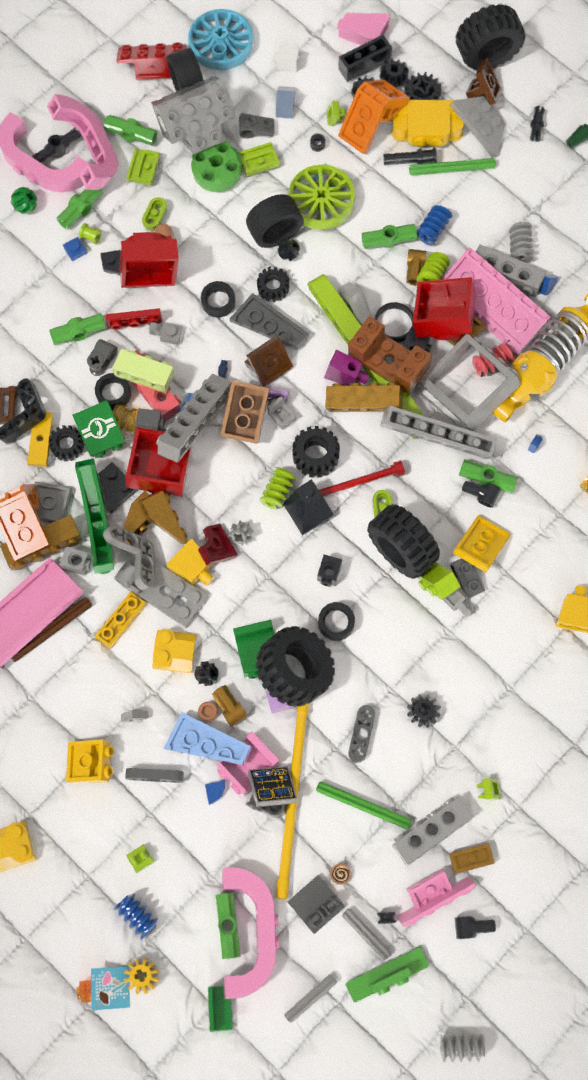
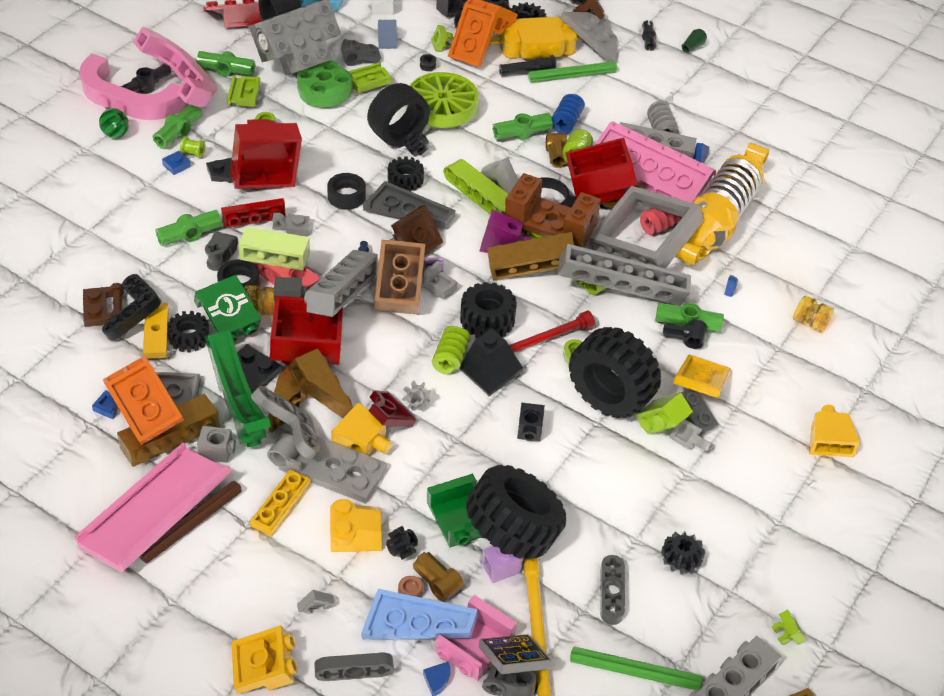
camera: 15 degrees left, 25 degrees down
black tyre [318,602,355,641] -> none

